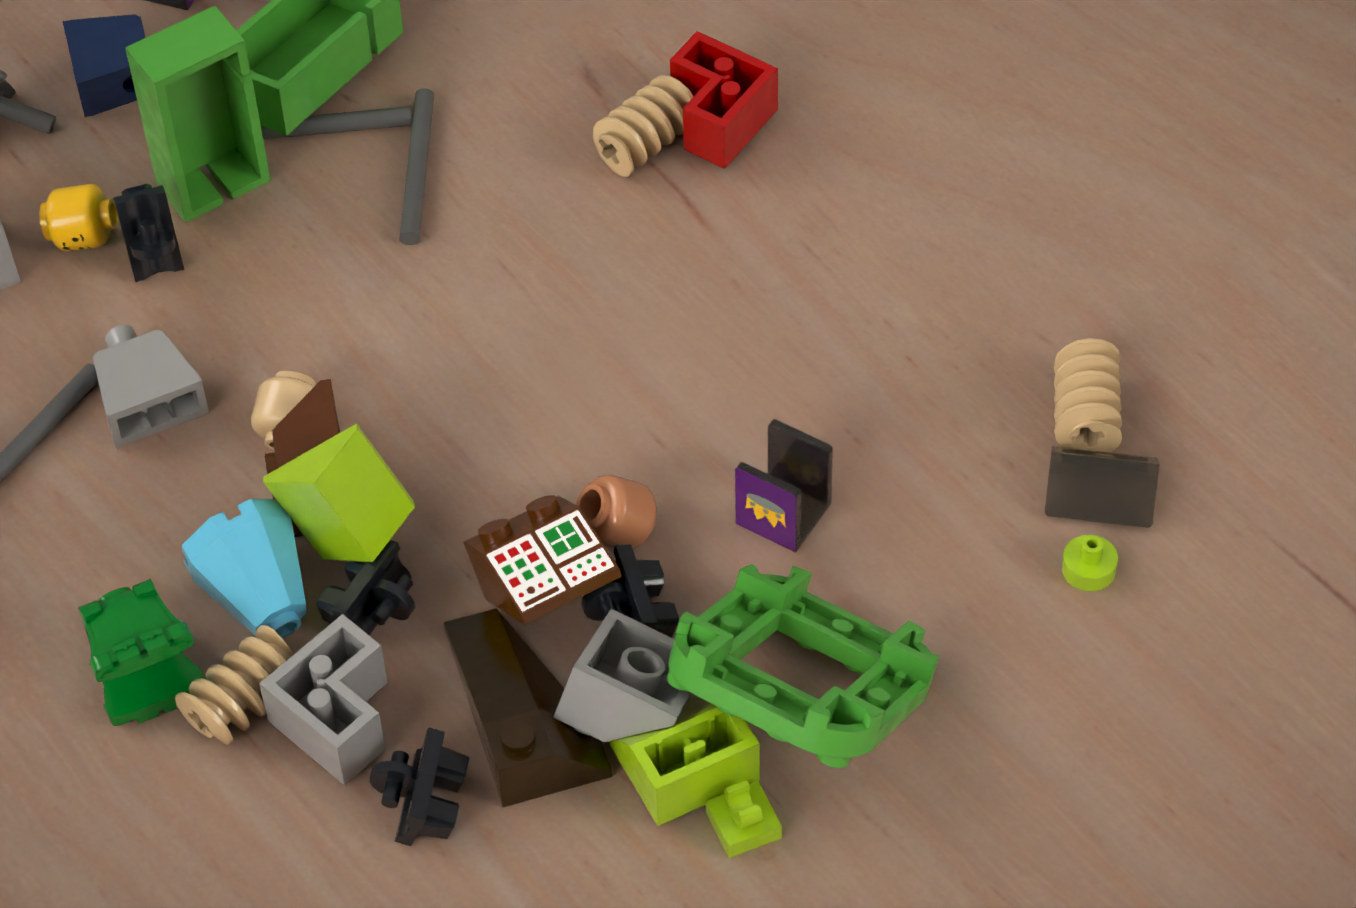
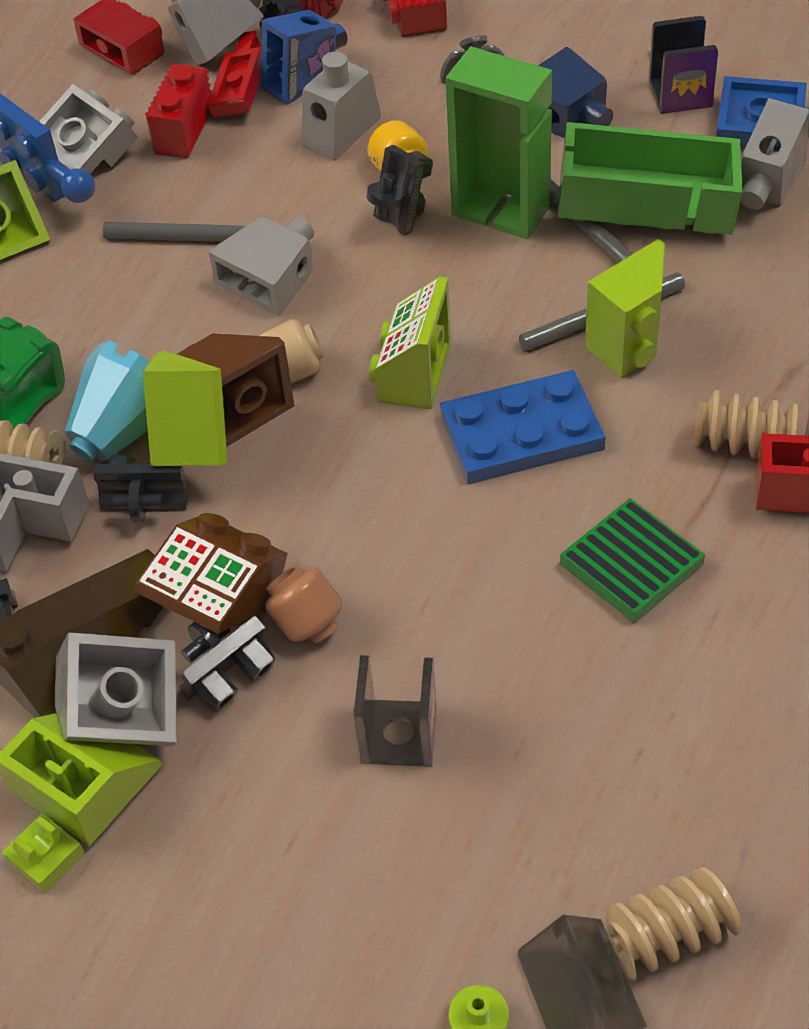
camera: 65 degrees right, 0 degrees up
bright green plate [667,564,940,768] -> none
none -> lime slope [369,276,452,409]
none -> blue plate [440,370,606,484]
none -> tile [560,498,705,623]
none -> lime slope [585,239,665,378]

